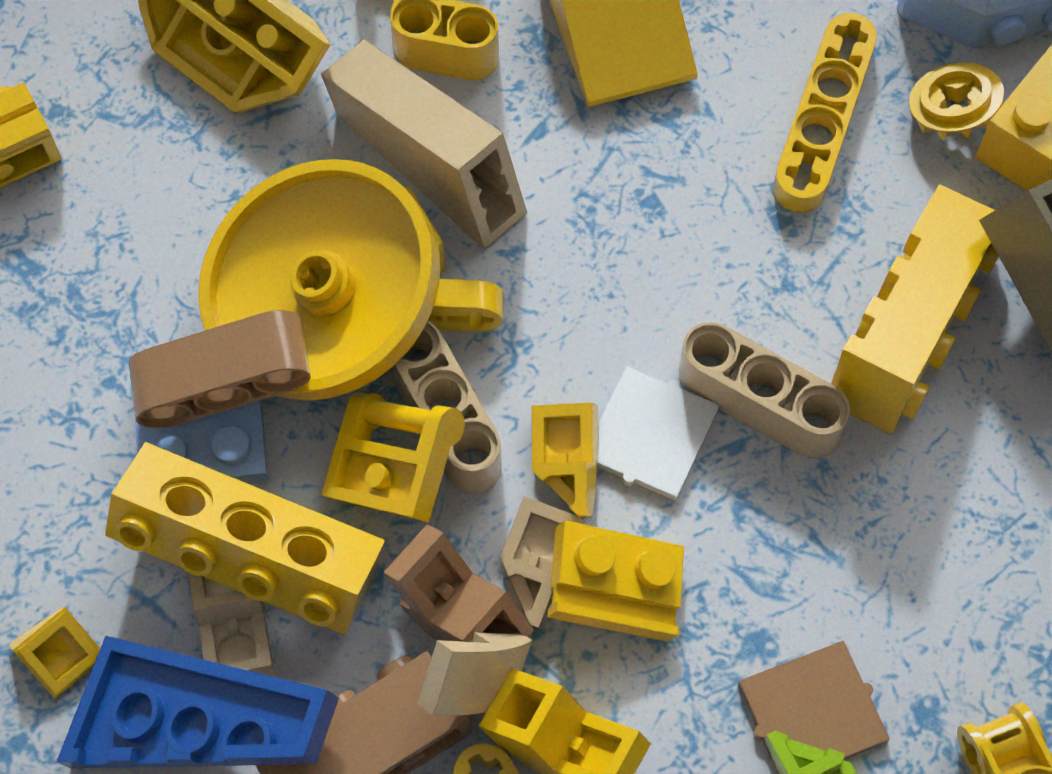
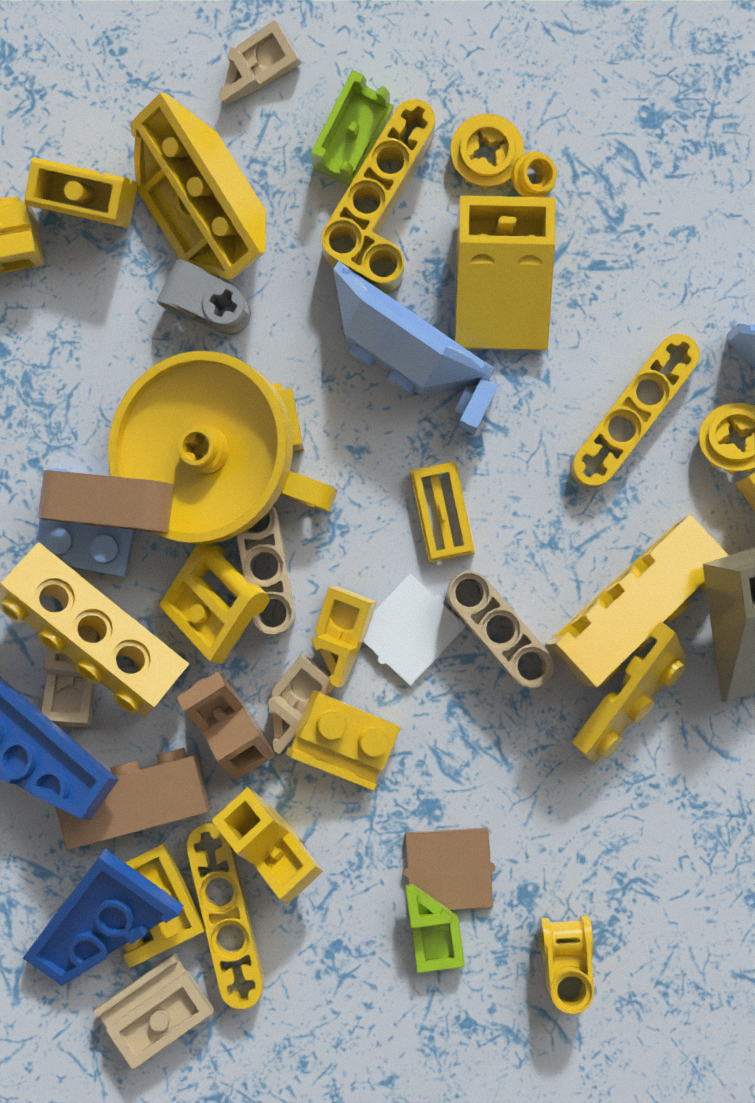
camera: 15 degrees right, 20 degrees up
tan slope [321,40,527,249] -> none
tan slope [417,632,532,716] -> none
none -> yellow brick [24,157,137,229]
none -> light grey piece [156,259,251,335]
none -> light blue wedge [333,261,494,396]
none -> yellow tile [410,461,475,563]
none -> light blue plate [454,378,498,435]
none -> yellow wing [572,621,687,764]

